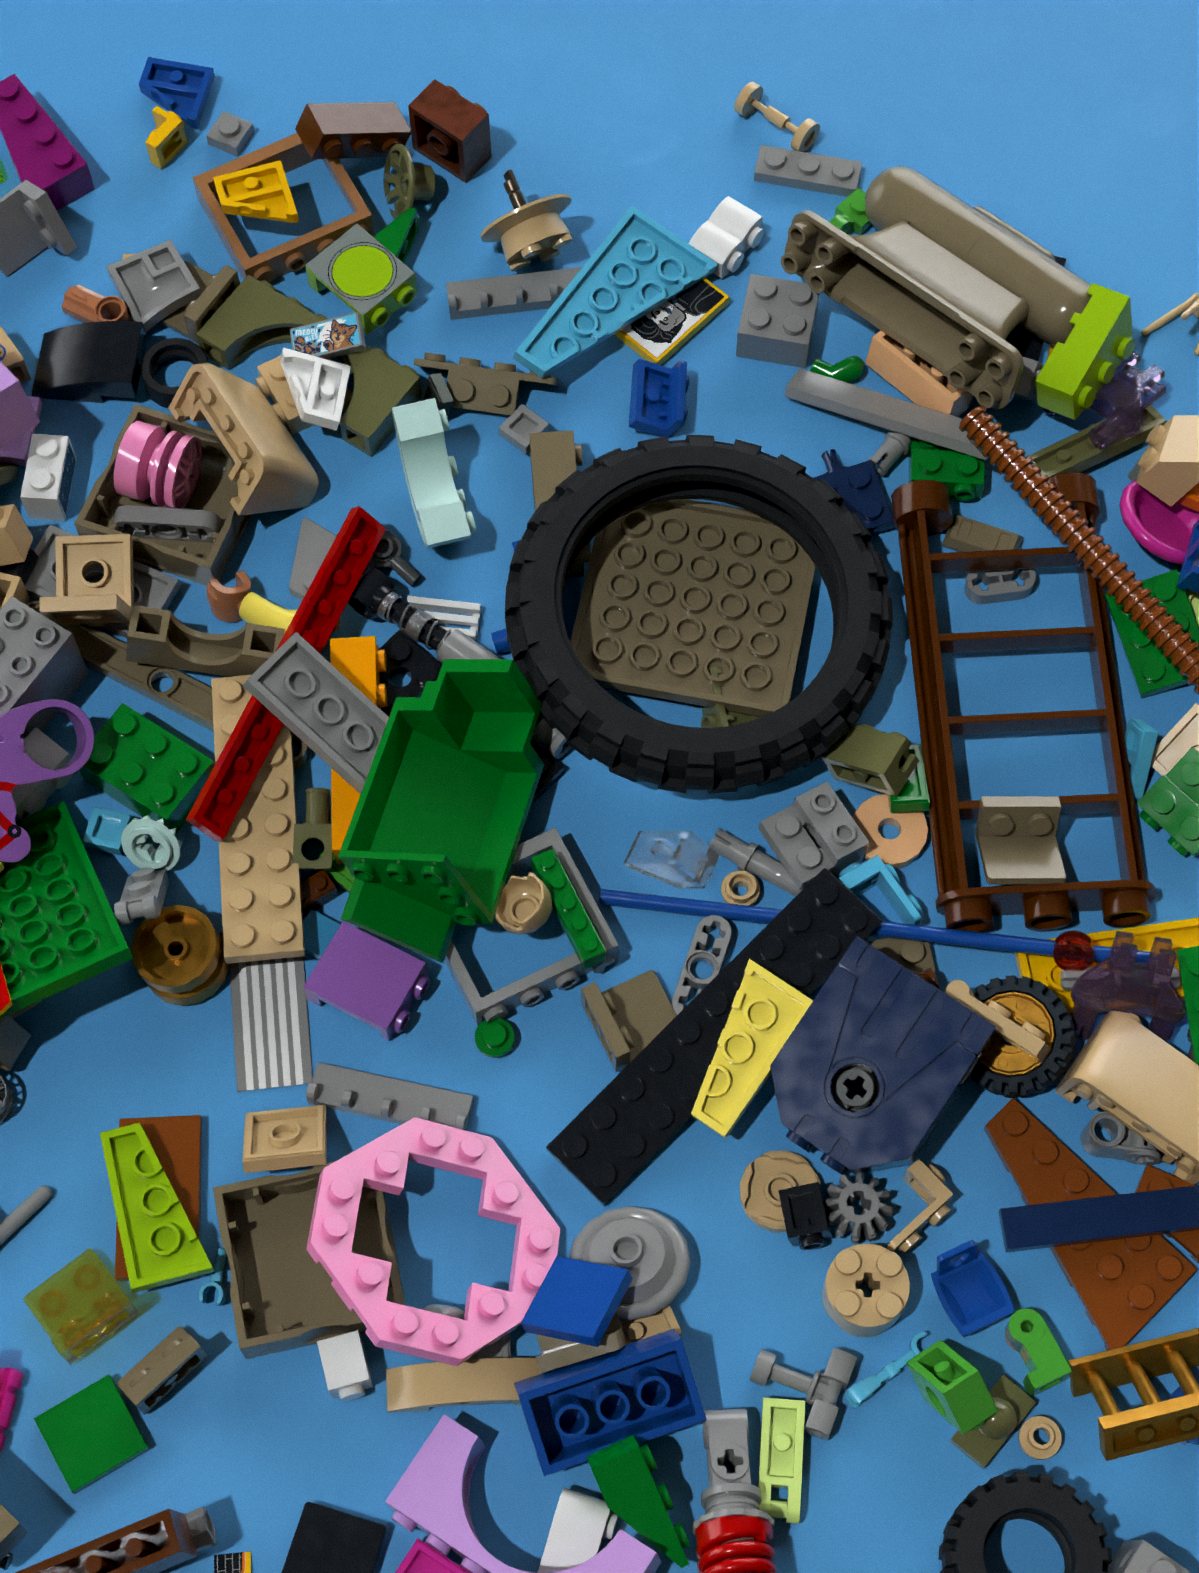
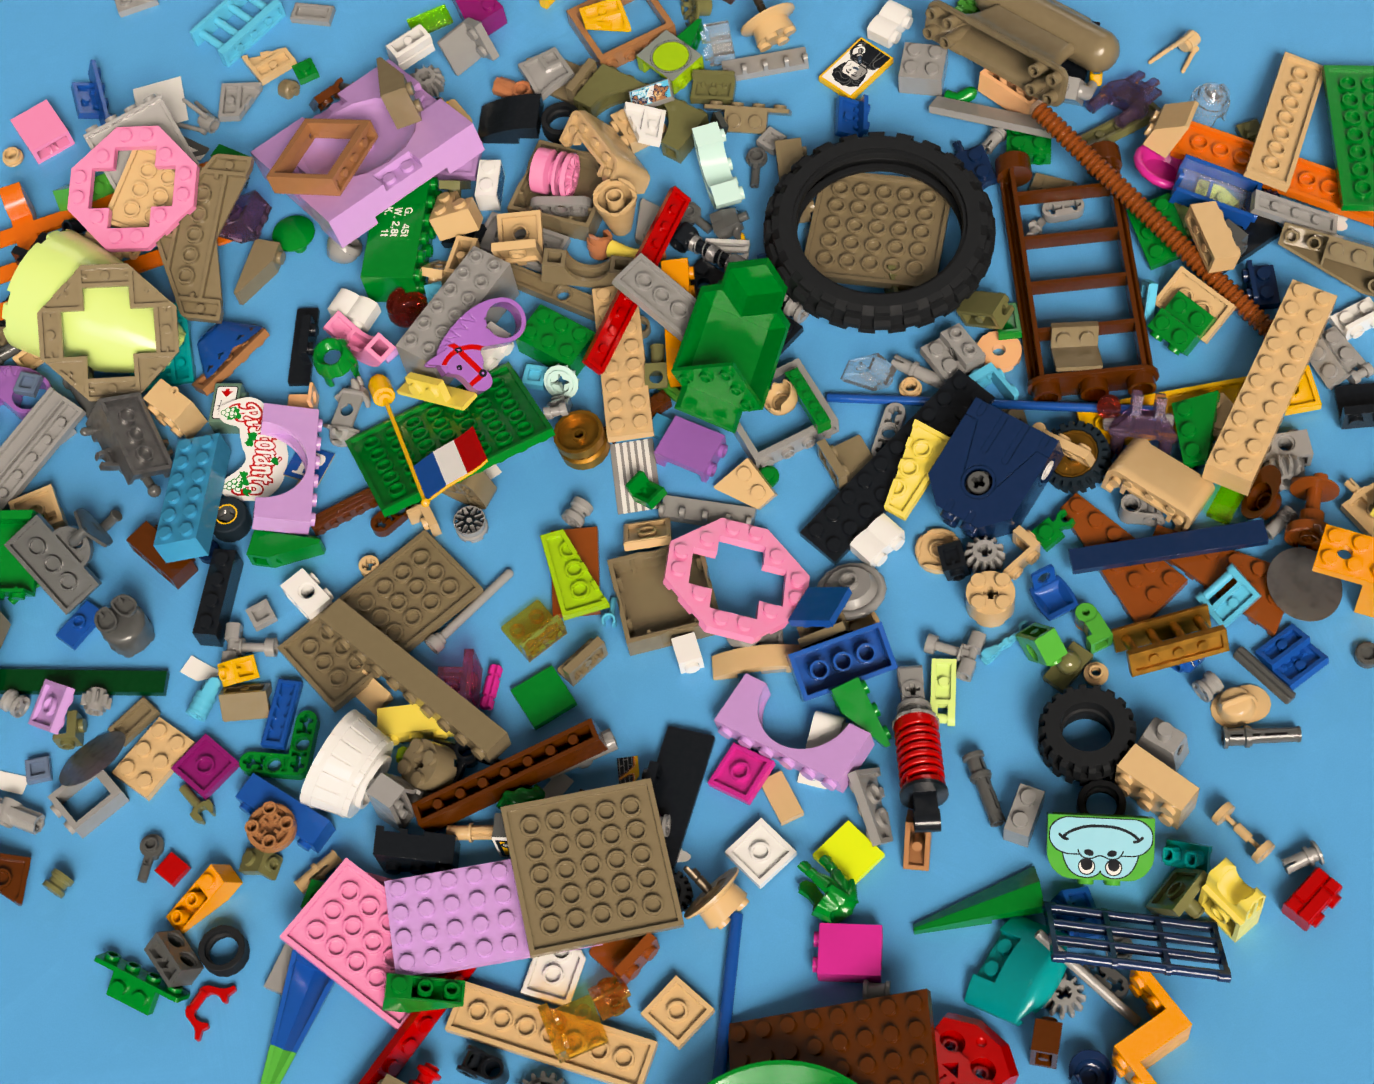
camera: 10 degrees right, 5 degrees down
medium azure wing [513,205,718,379] -> none
lime wedge [1035,283,1135,420] -> none
none -> light grey wheel [561,496,594,528]
none -> tan cone [593,178,637,236]
none -> green bracket [625,470,667,510]
none -> olive bracket [690,69,737,105]
none -> clear brick [700,20,735,67]
none -> dark grey piece [709,208,750,240]
none -> tan wing [713,458,778,510]
none -> dark grey plate [746,147,768,189]
none -> white brick [850,513,905,567]
none -> light grey piece [1026,217,1046,236]
none -> green plate [1031,509,1076,552]

